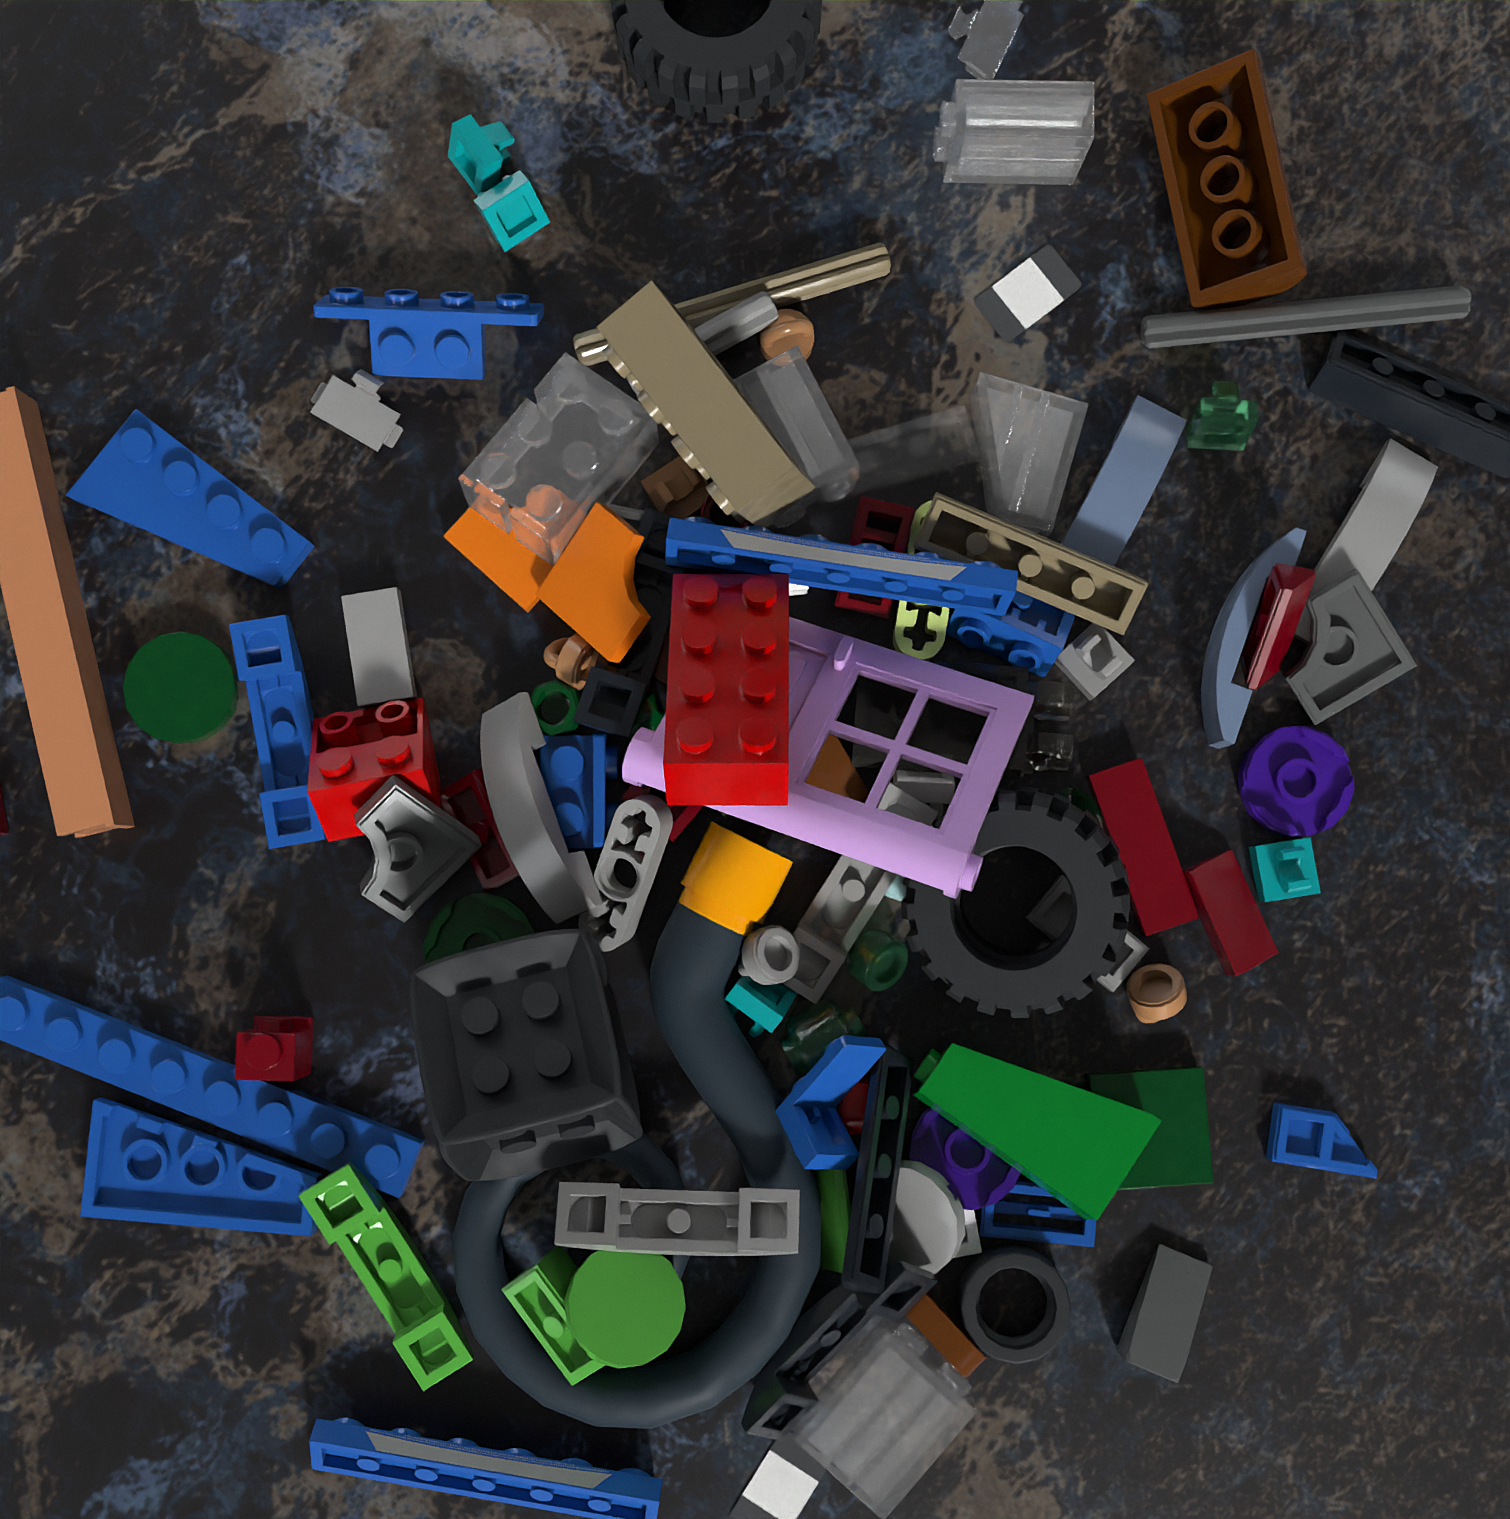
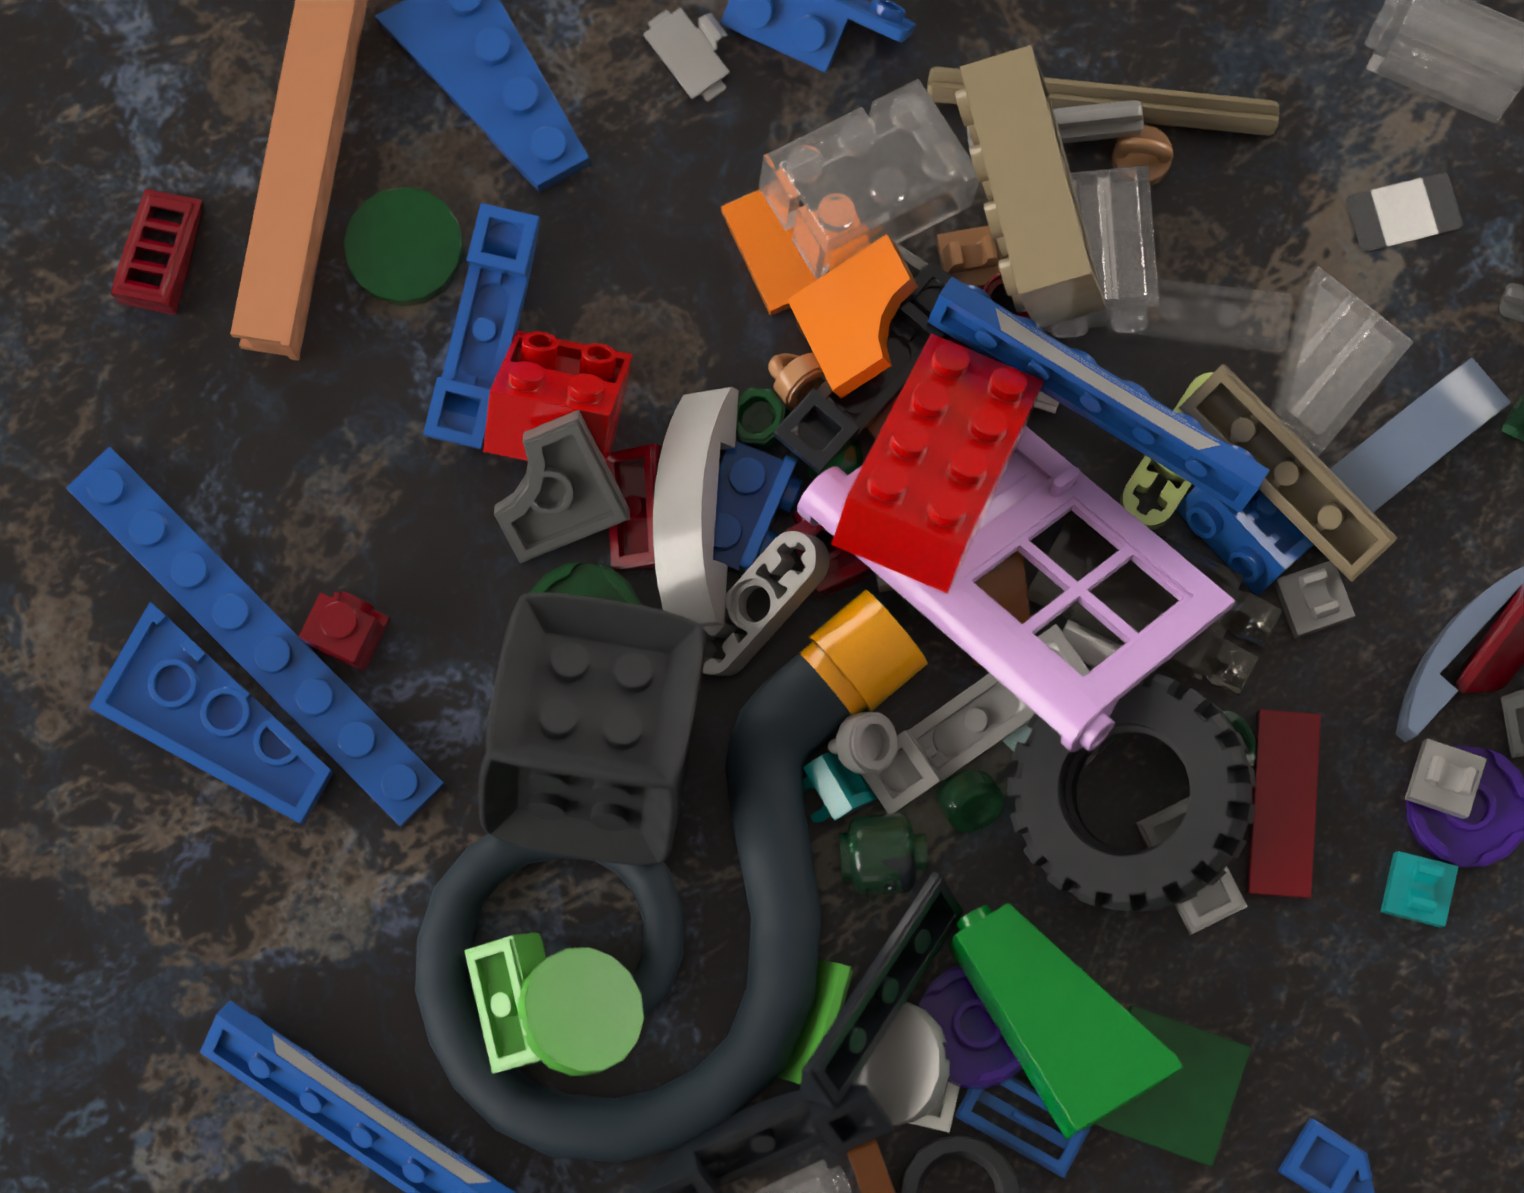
camera: 30 degrees right, 5 degrees down
bright green slope [298,1161,474,1391] -> none
light grey tile [341,587,417,708] -> none
light grey slope [554,1182,800,1256] -> none
blue bracket [775,1035,886,1170] -> none
dark red slope [834,495,916,619] -> none
red tile [838,1074,869,1136] -> none
medium nougat tile [1127,963,1187,1023] -> none
dark red slope [1183,849,1279,977] -> none
none -> light grey tile [1405,739,1487,819]

